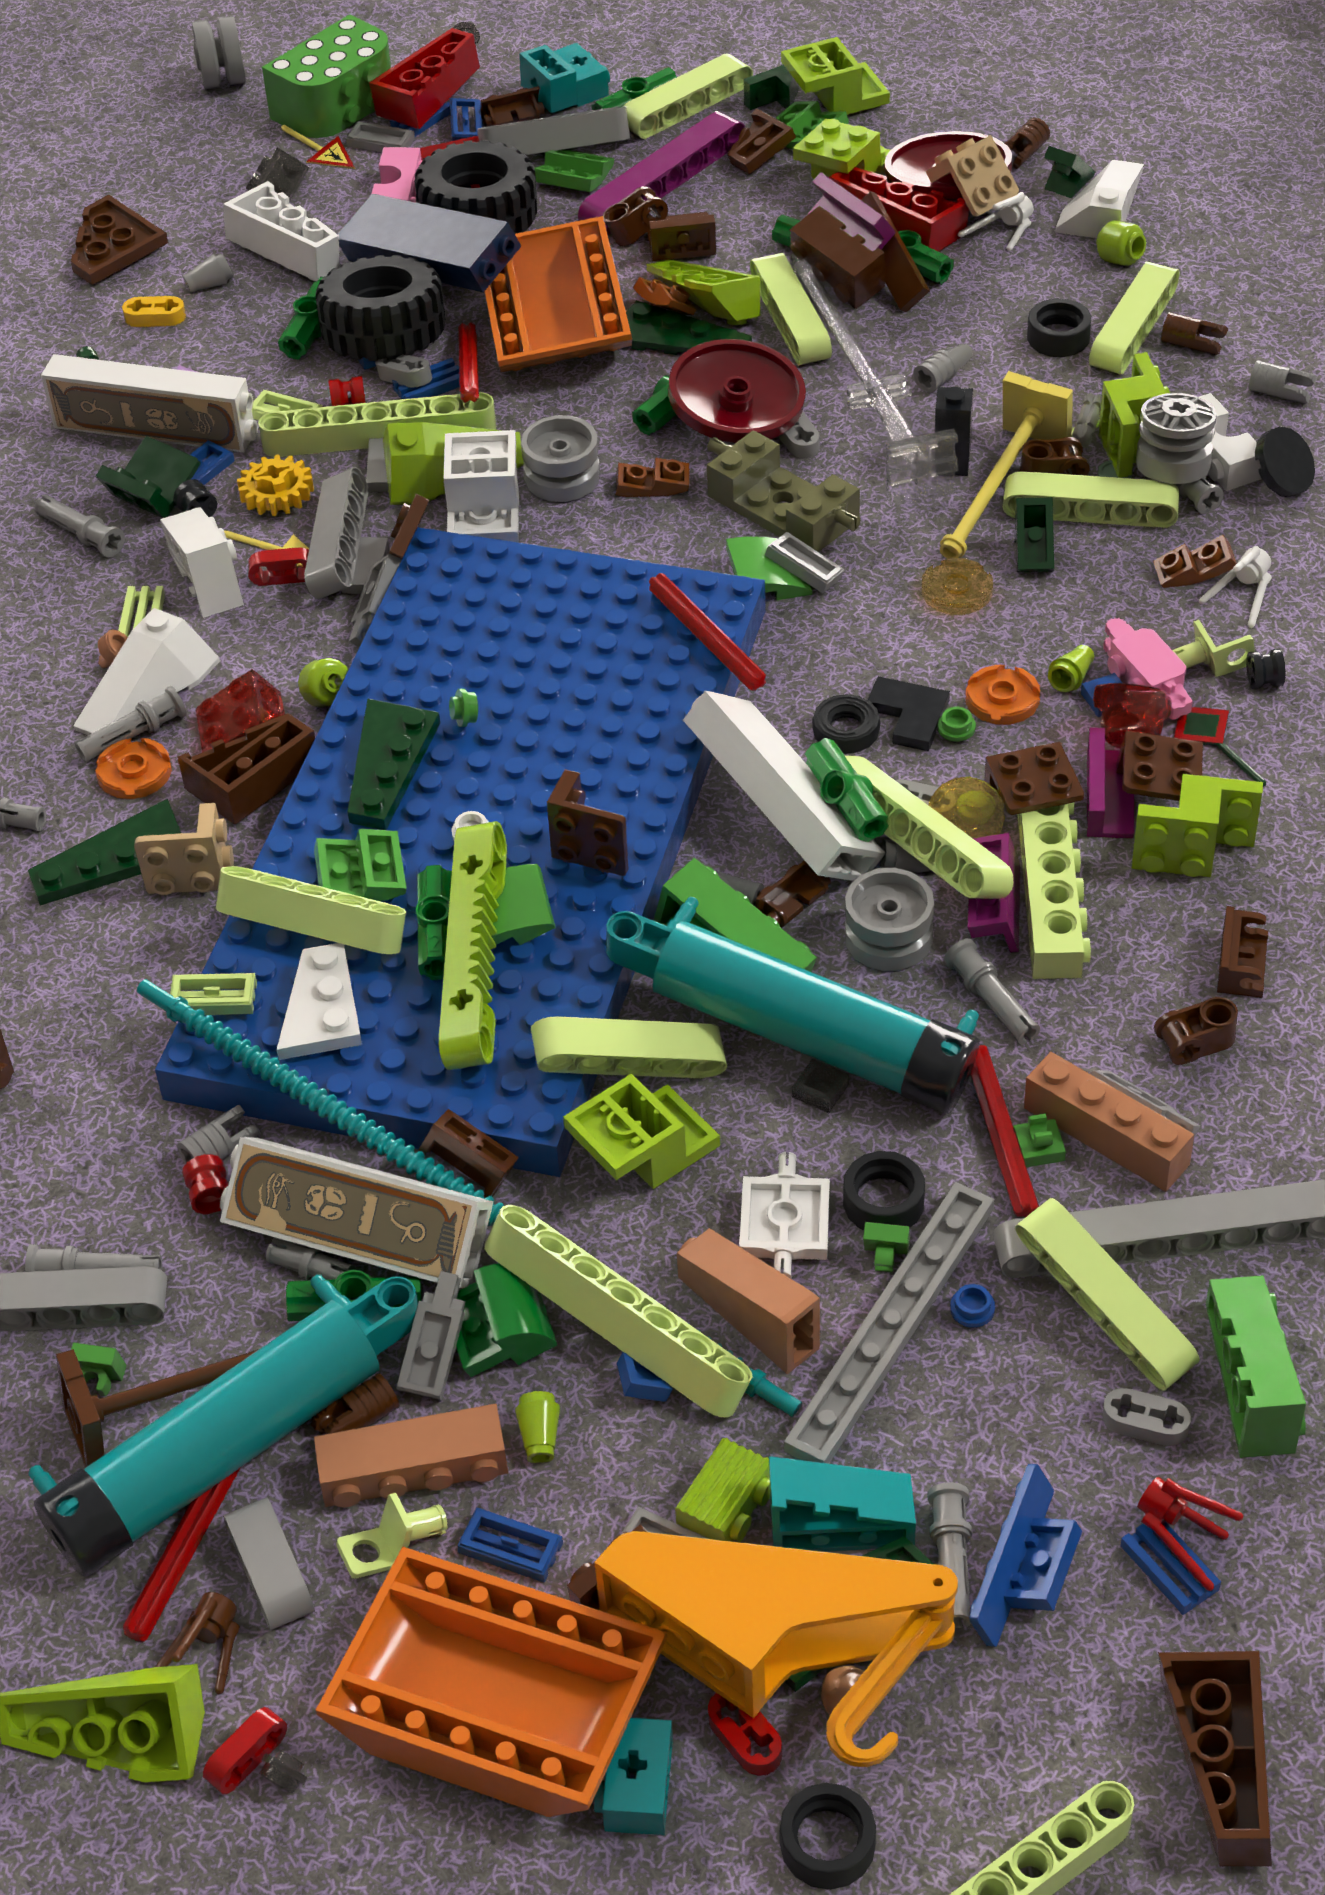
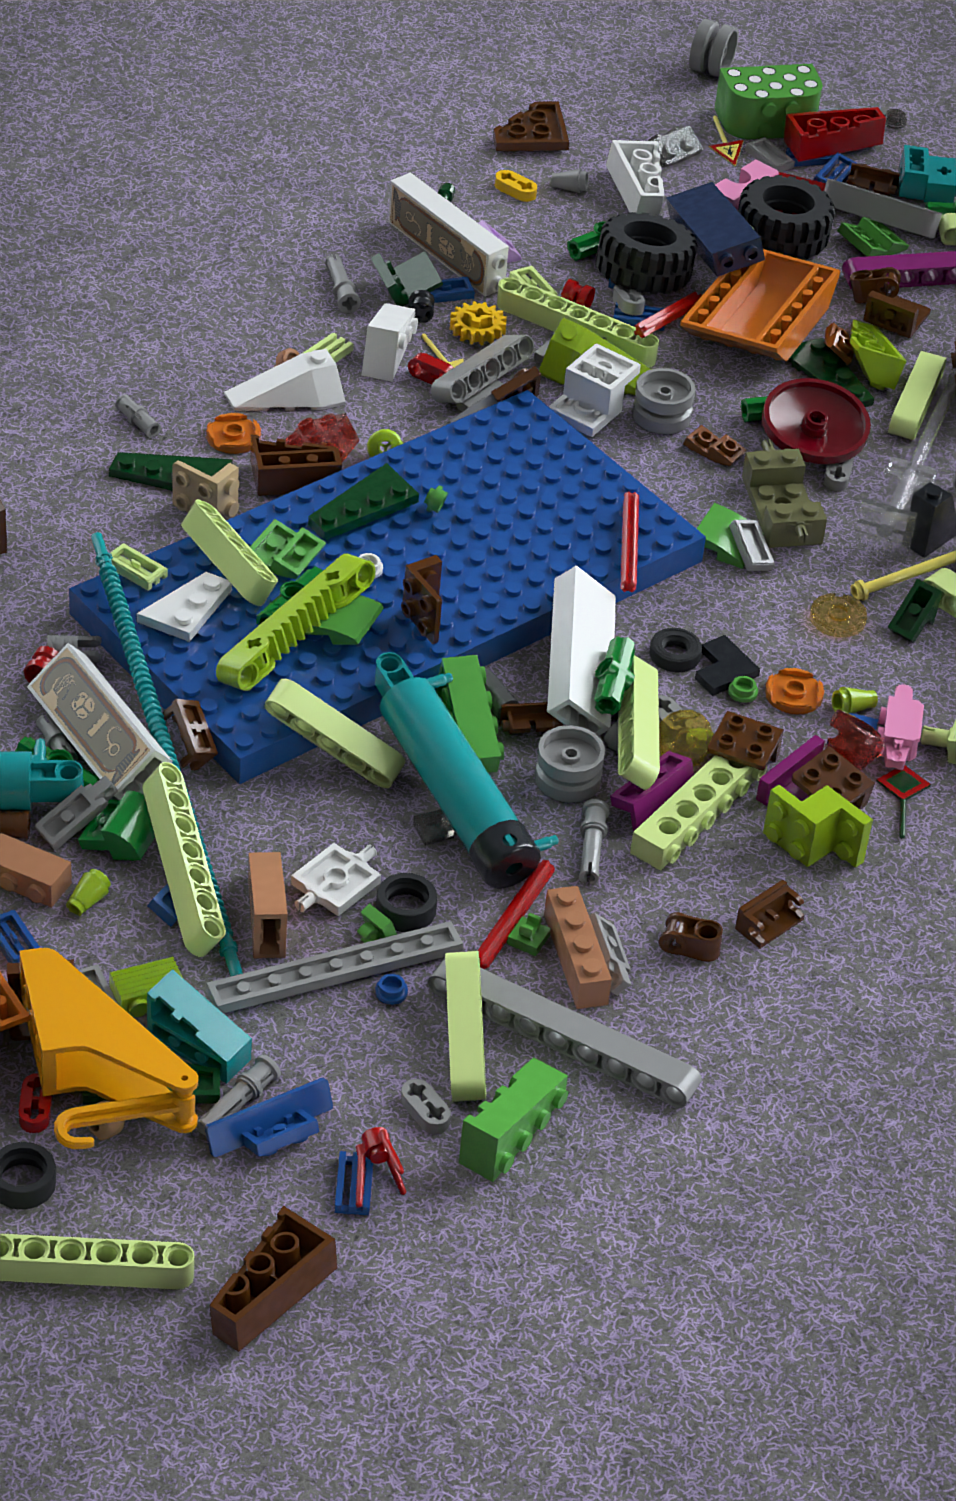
camera: 30 degrees right, 5 degrees down
light grey pin [74,686,187,763] -> none
lime bracket [563,1073,720,1189] -> none

